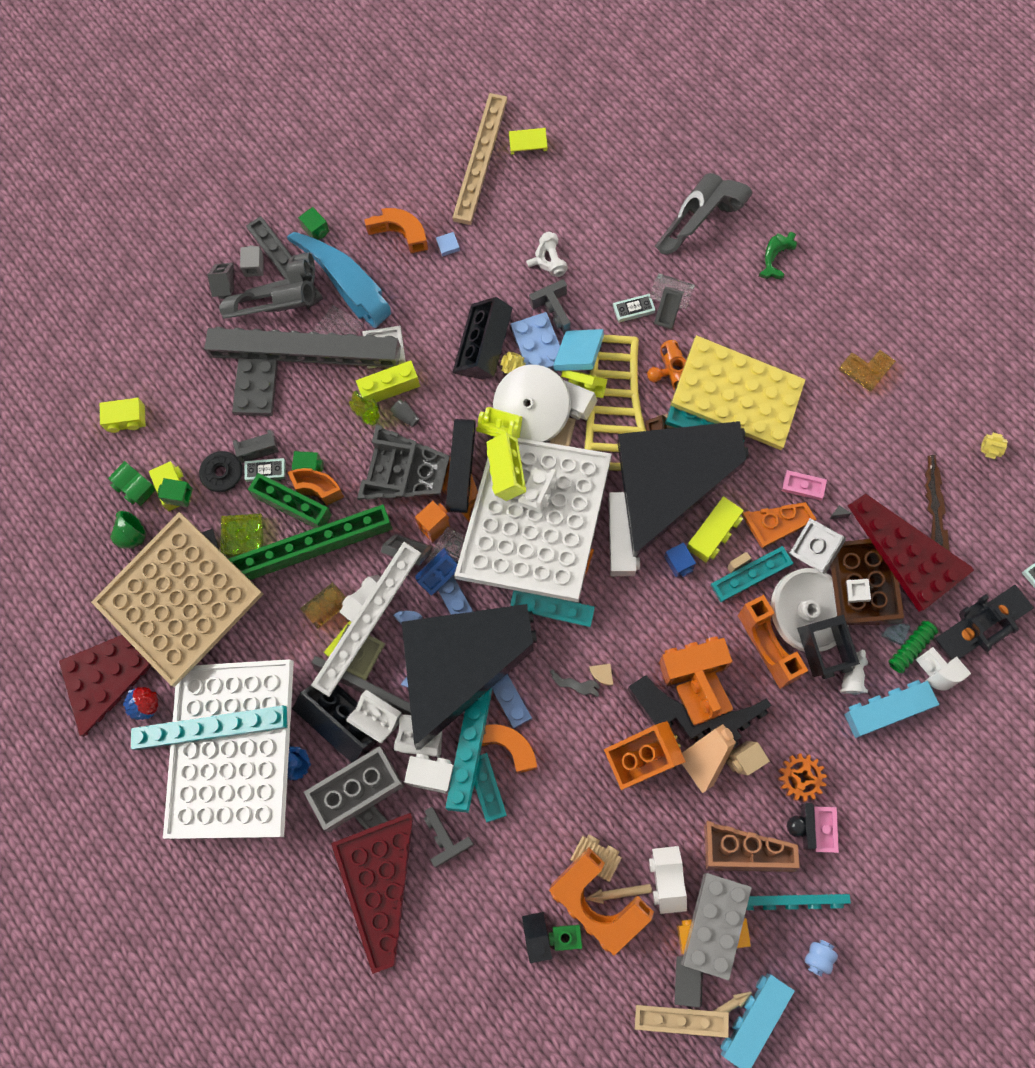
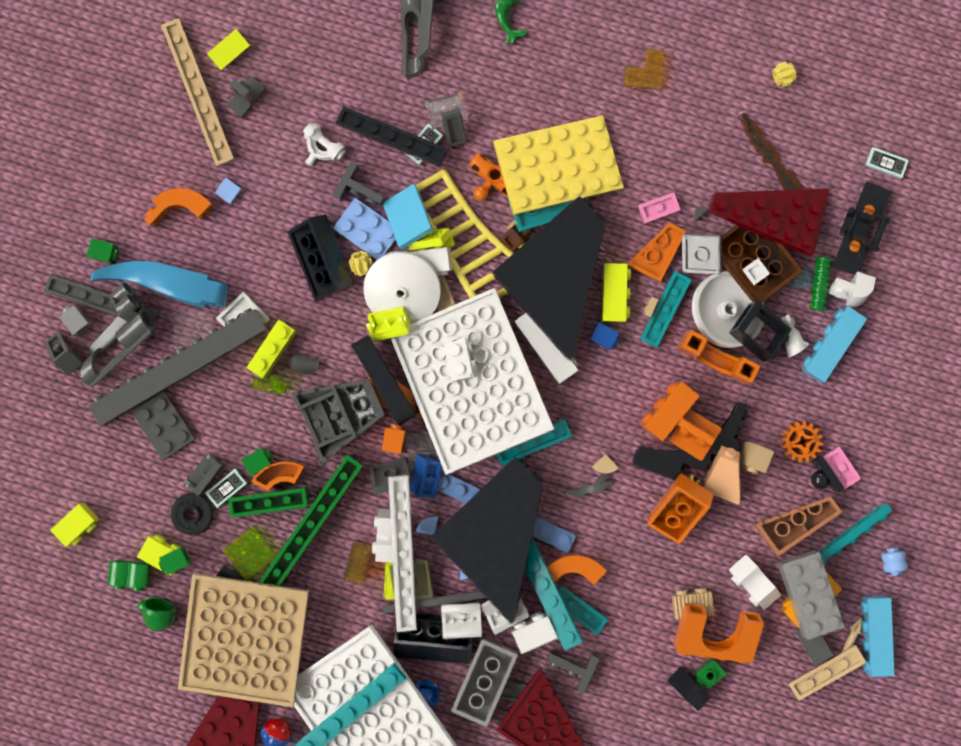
camera: 40 degrees left, 15 degrees up
neon yellow brick [486,432,526,501] -> none
tan piece [586,884,652,904] -> none
none -> dark grey bracket [227,76,266,119]
none -> black plate [336,106,448,168]

